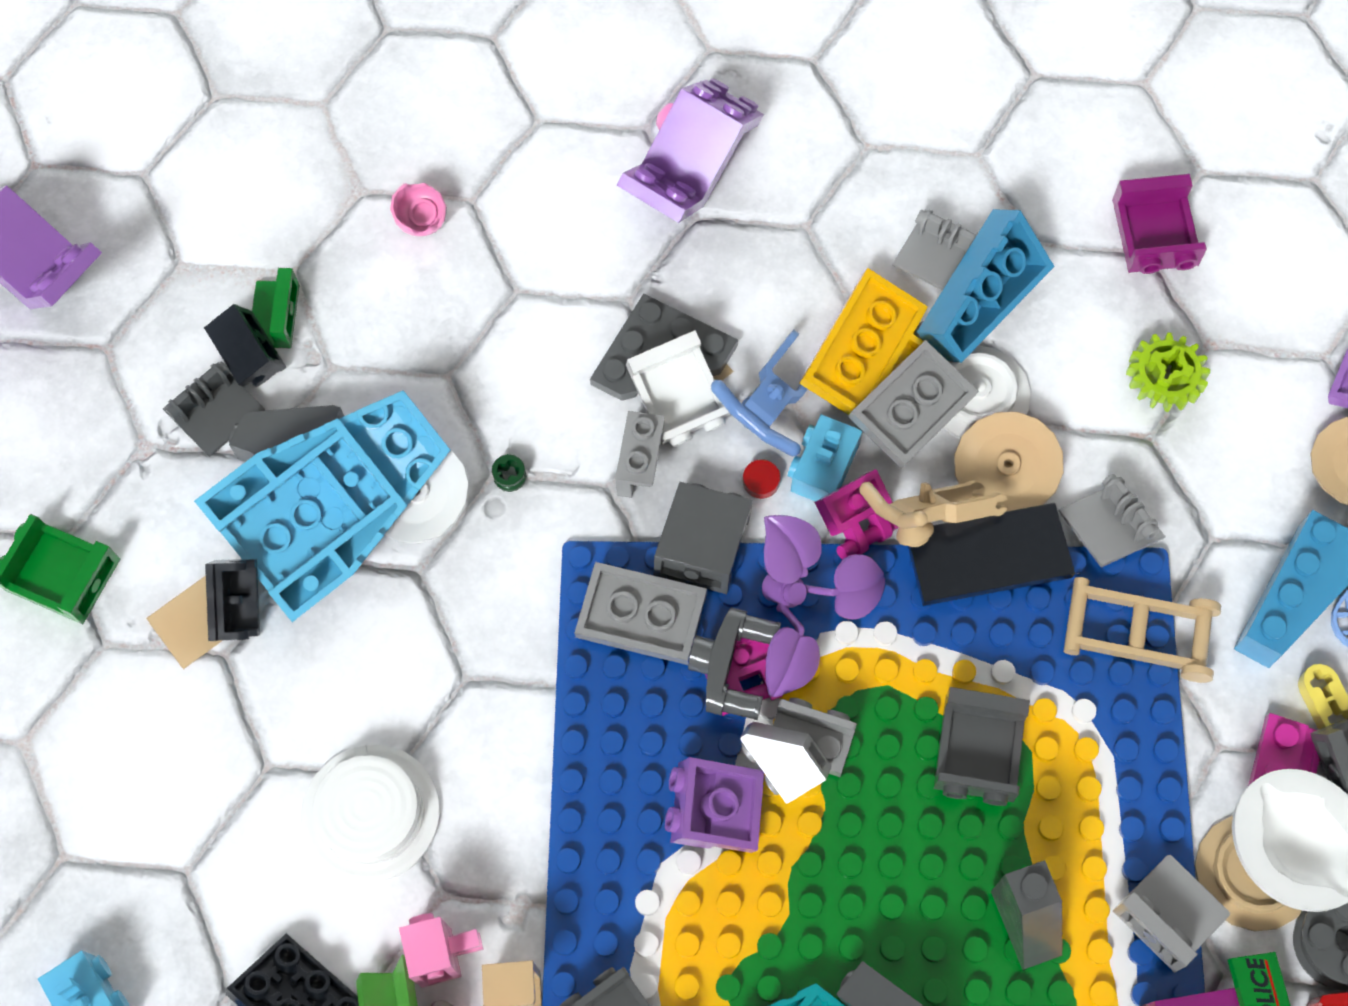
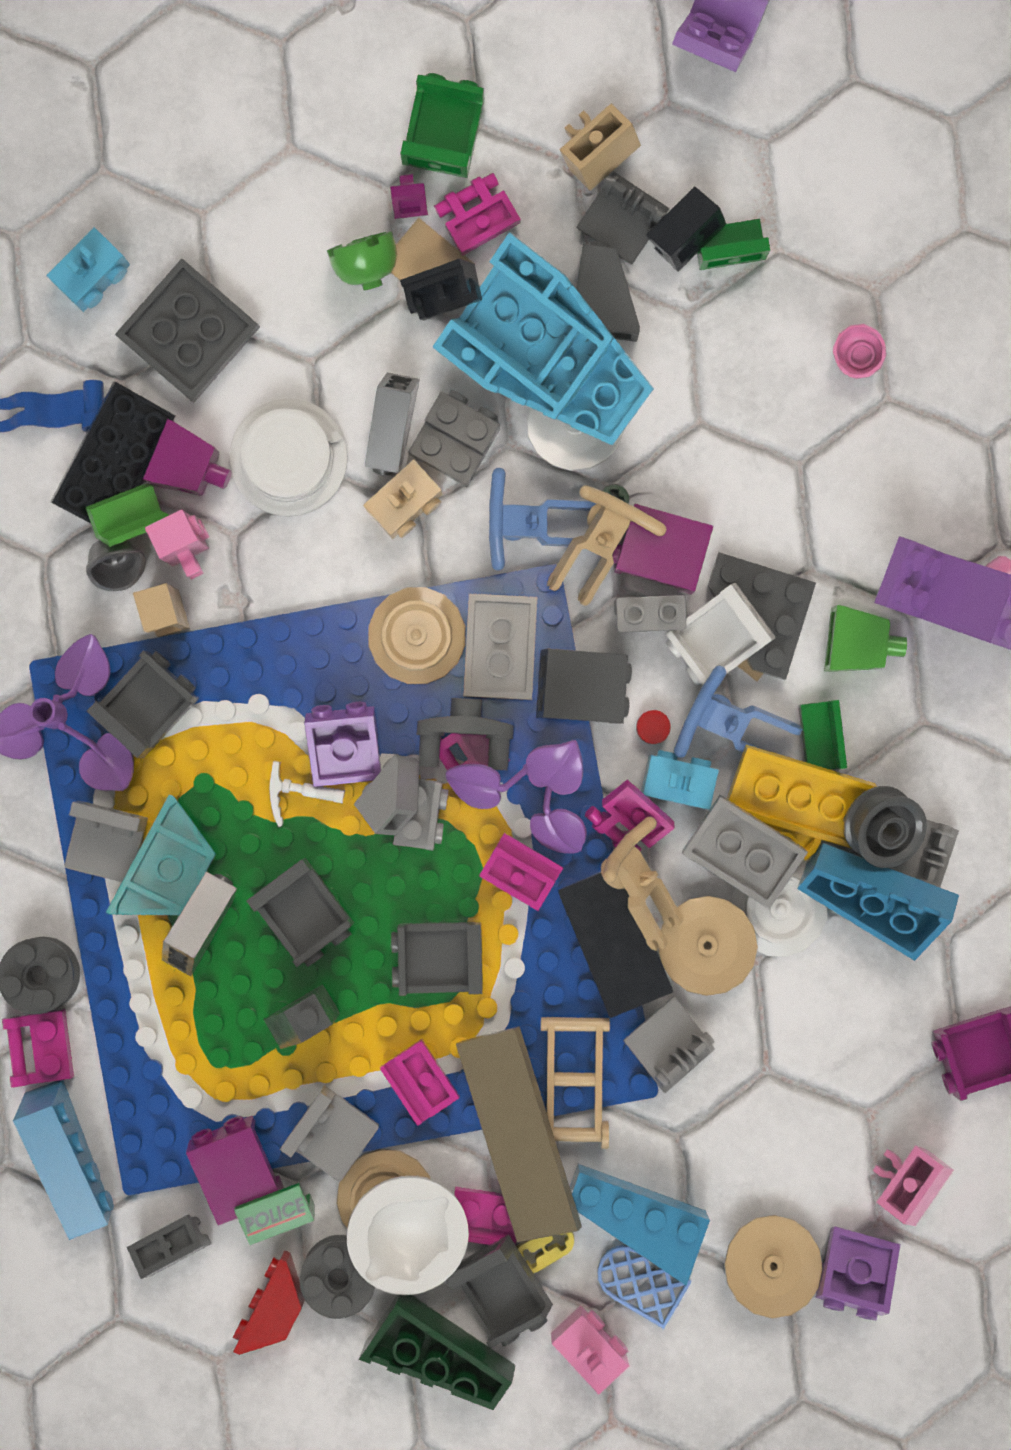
camera: 80 degrees right, 20 degrees up
lime gear [1126,332,1210,412] -> none
none -> dark grey plate [115,258,260,403]
none -> magenta torso [143,419,232,496]
none -> dark grey panel [247,857,354,967]
none -> white piece [269,761,345,827]
none -> bright green cylinder [327,231,397,291]
none -> tan brick [363,460,443,540]
none -> slope [365,372,420,475]
none -> tan piece [368,587,465,684]
none -> dark pink plate [380,1039,460,1126]
none -> magenta tile [390,174,428,219]
none -> dark grey plate [408,390,500,487]
none -> dark pink plate [434,173,521,256]
none -> dark tan tile [456,1026,582,1242]
none -> dark pink plate [479,833,563,911]
none -> medium blue piece [489,468,596,571]
none -> tan piece [547,485,667,606]
none -> tan brick [559,103,641,191]
none -> magenta panel [612,504,714,595]
none -> green panel [798,700,847,770]
none -> bright green torso [824,605,907,672]
none -> dark grey wheel [843,786,927,868]
none -> bright pink brick [873,1146,954,1226]

